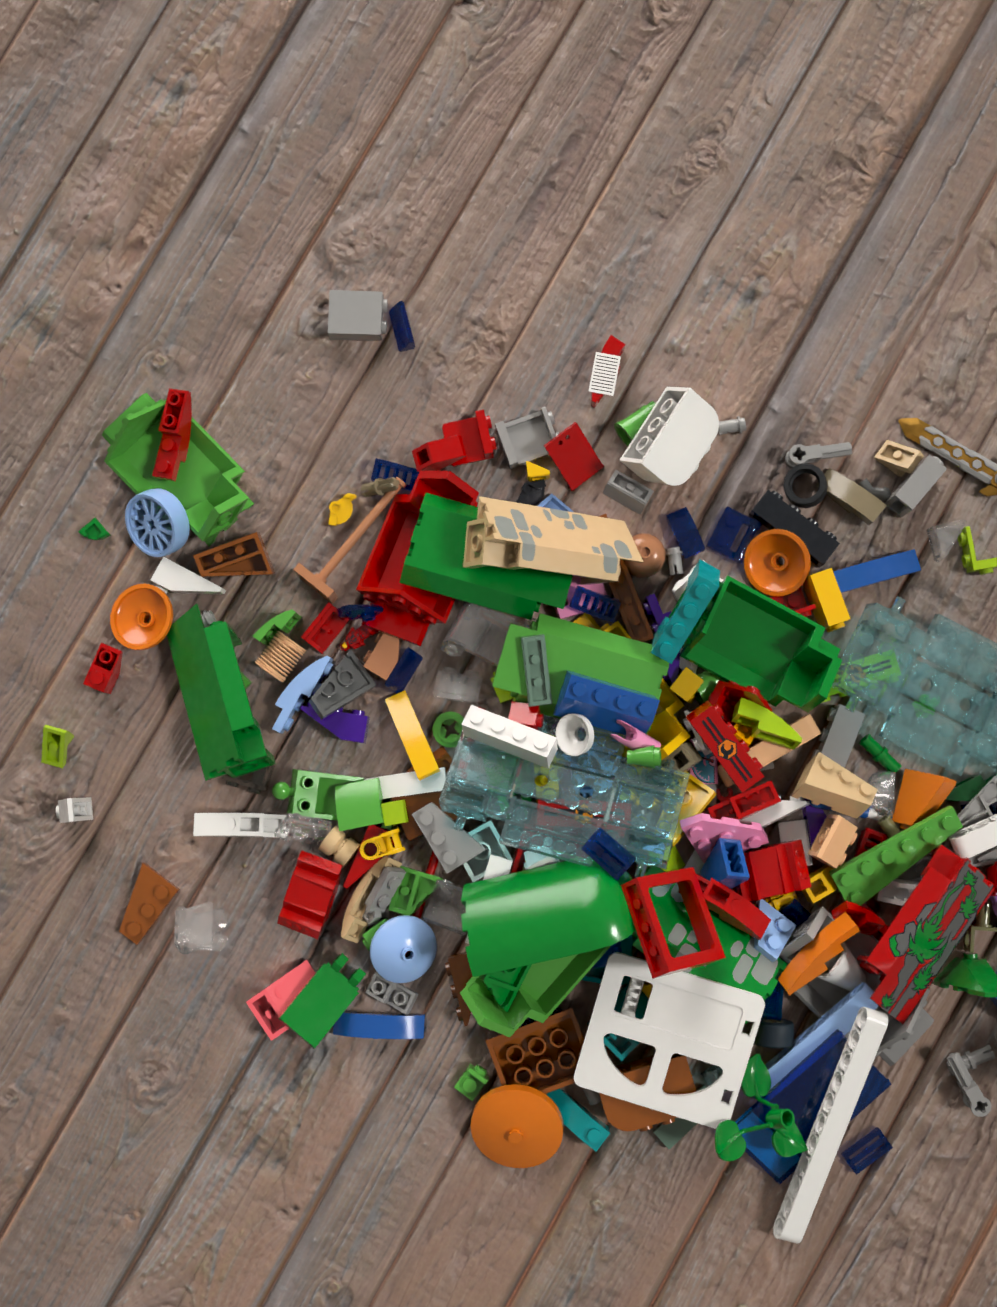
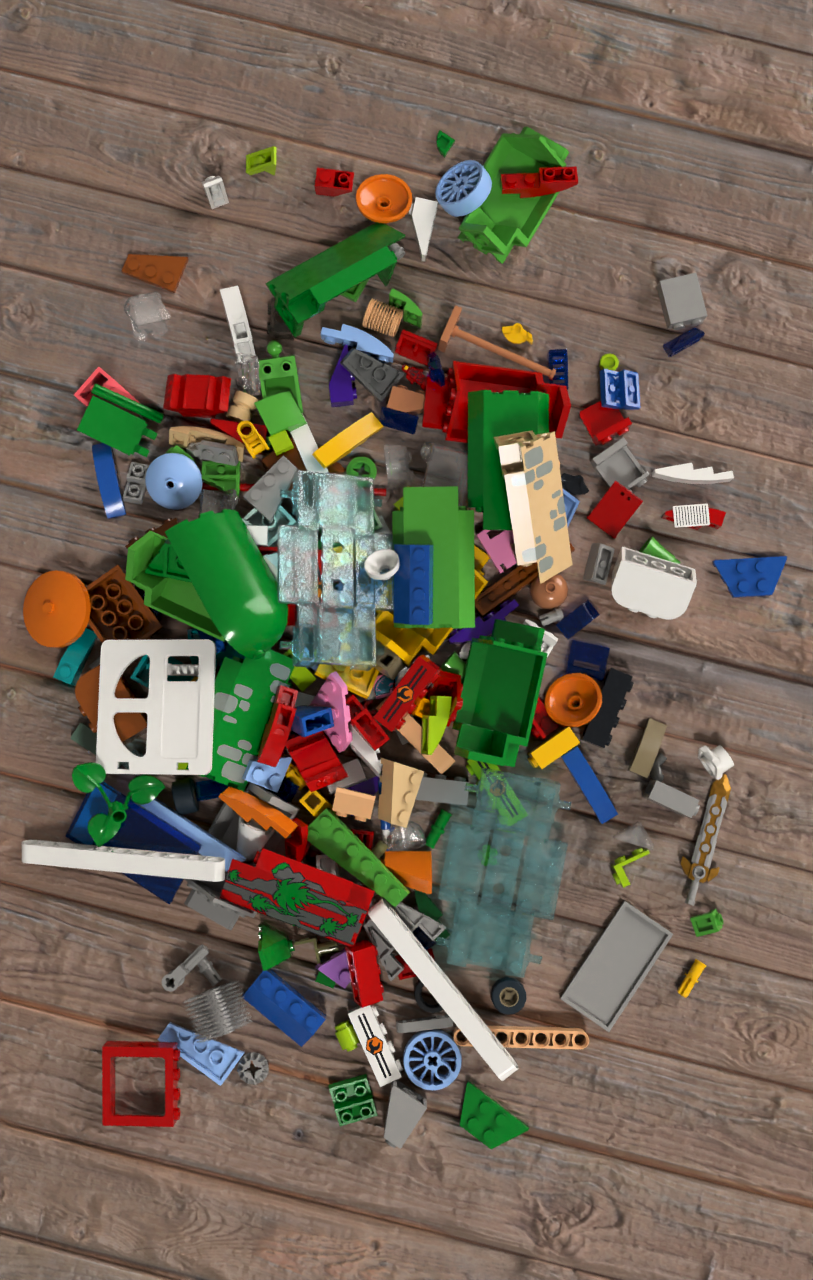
camera: 65 degrees right, 0 degrees up
dark orange wedge [193,532,275,577] -> none
dark tan axle [361,477,400,497] -> none
red slope [412,435,467,472] -> none
bright green bracket [454,1063,489,1101] -> none
white brick [461,705,558,769] -> none
brick [508,702,544,730] -> none
sand green tile [521,634,552,707] -> none
yellow slope [526,461,550,482] -> none
clear blue slope [569,585,621,623] -> none
clear blue slope [581,827,636,881] -> none
bright pink piece [610,720,661,750] -> none
red piece [621,867,726,979] -> none
bright green cone [627,745,661,769] -> none
teal arch [651,560,720,664] -> none
yellow panel [669,667,704,703] -> none
light grey pin [718,416,746,435] -> none
black tyre [783,463,828,508] -> none
light grey connector [785,442,852,468] -> none
clear blue tile [841,1127,893,1175] -> none
tan slope [874,440,924,477] -> none
none -> green axle [91,384,164,423]
none -> lime tile [599,353,619,371]
none -> blue slope [599,369,641,410]
none -> white slope [652,463,734,484]
none -> white piece [698,745,734,780]
none -> blue wing [712,556,787,598]

